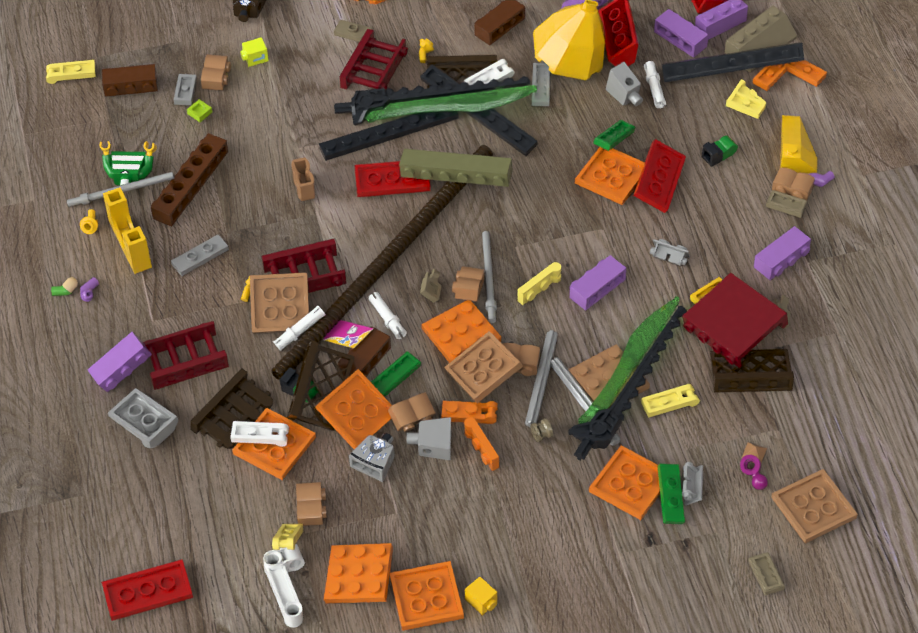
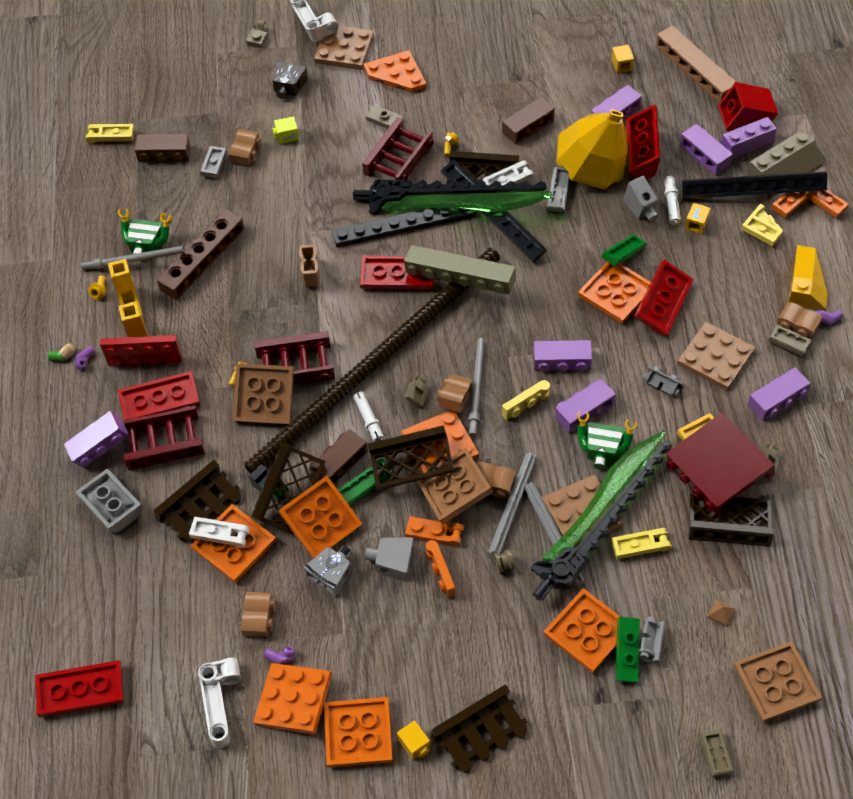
camera: 10 degrees right, 5 degrees up
light grey plate [171,235,229,276] -> none
lime plate [187,99,212,122] -> none
light yellow plate [272,524,303,550] -> none
white pin [273,306,326,351] -> none
sticker [323,320,374,348] -> none
medium nougat brick [388,392,436,432] -> none
leg [702,135,738,167] -> none
magenta plate [740,455,768,490] -> none
none -> red plate [100,335,183,367]
none -> red plate [118,371,200,421]
none -> medium lavender arm [263,646,295,664]
none -> dark brown fence [368,425,455,491]
none -> dark brown fence [431,684,527,772]
none -> brick [533,340,592,371]
none -> green torso [577,412,638,470]
none -> medium nougat plate [677,322,756,391]
none -> yellow brick [685,203,711,235]

